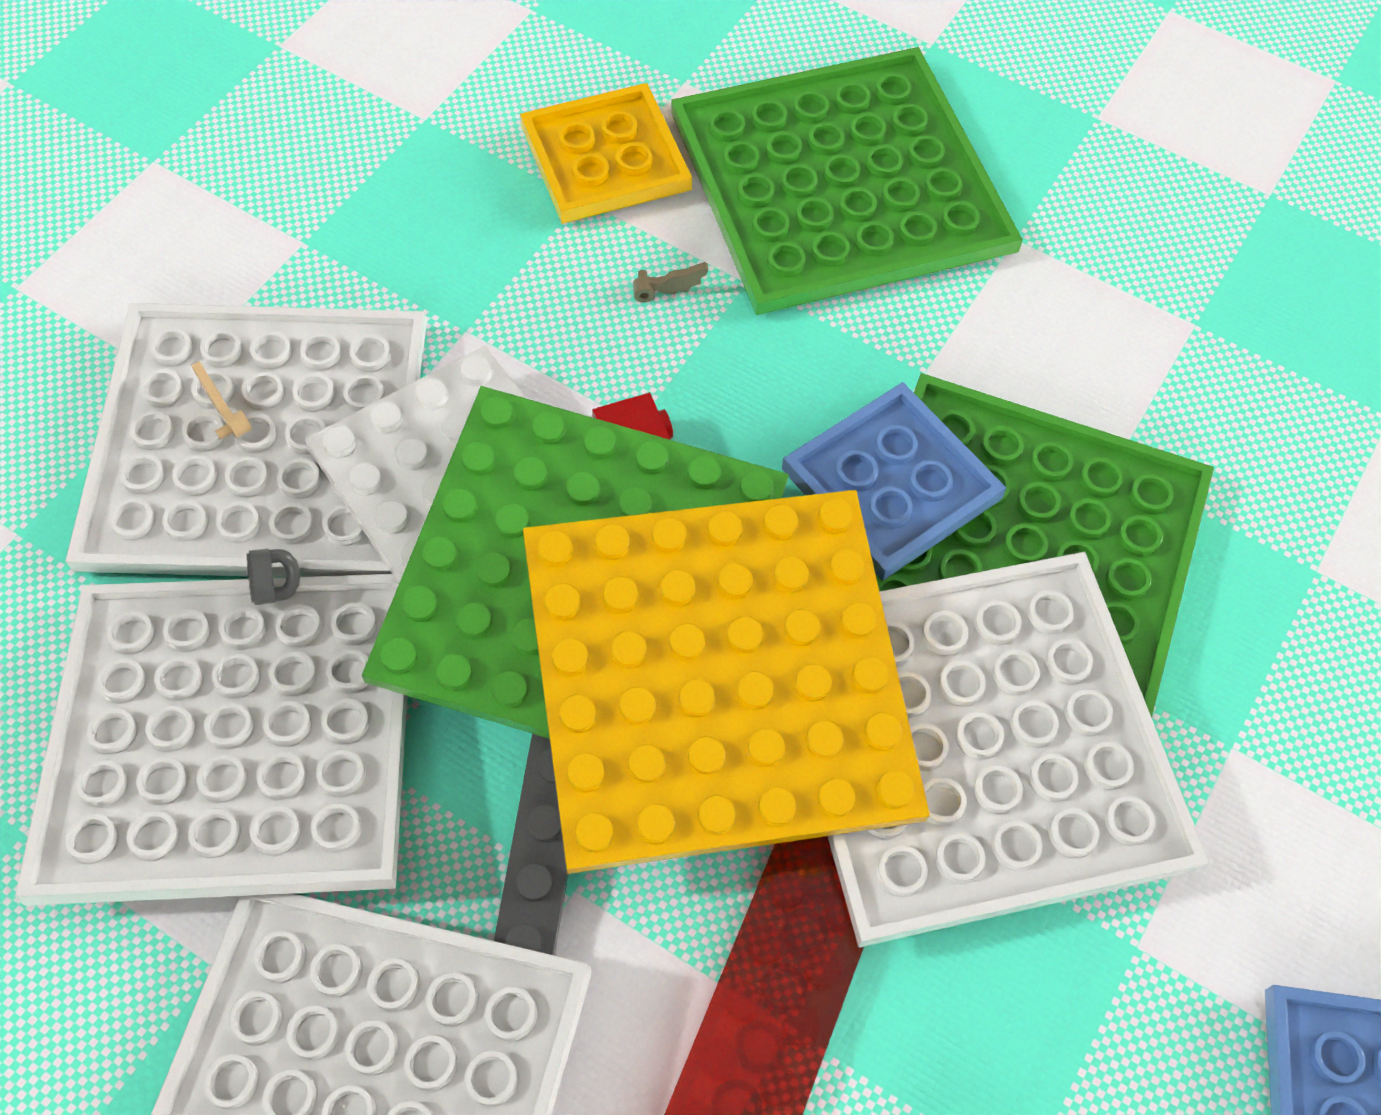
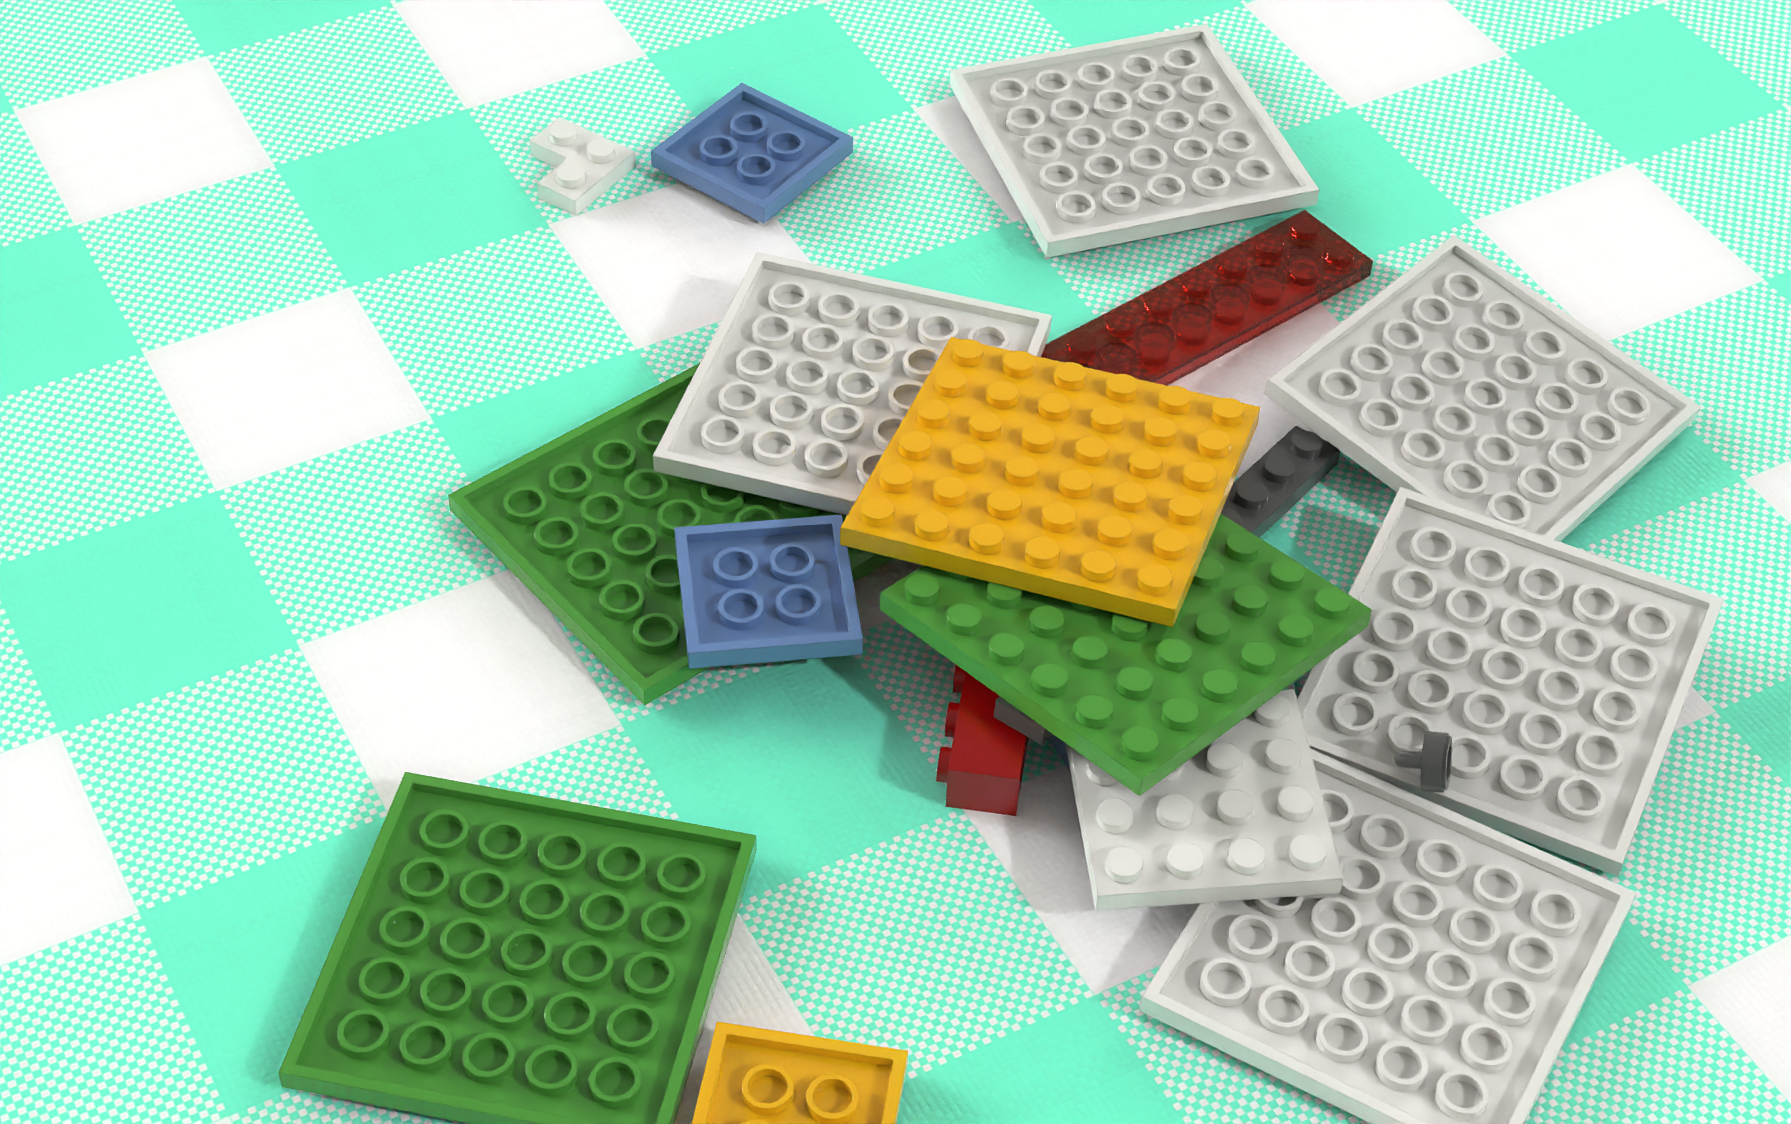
camera: 150 degrees left, 15 degrees down
tan piece [191,361,252,439] -> none
dark tan piece [633,262,708,302] -> none

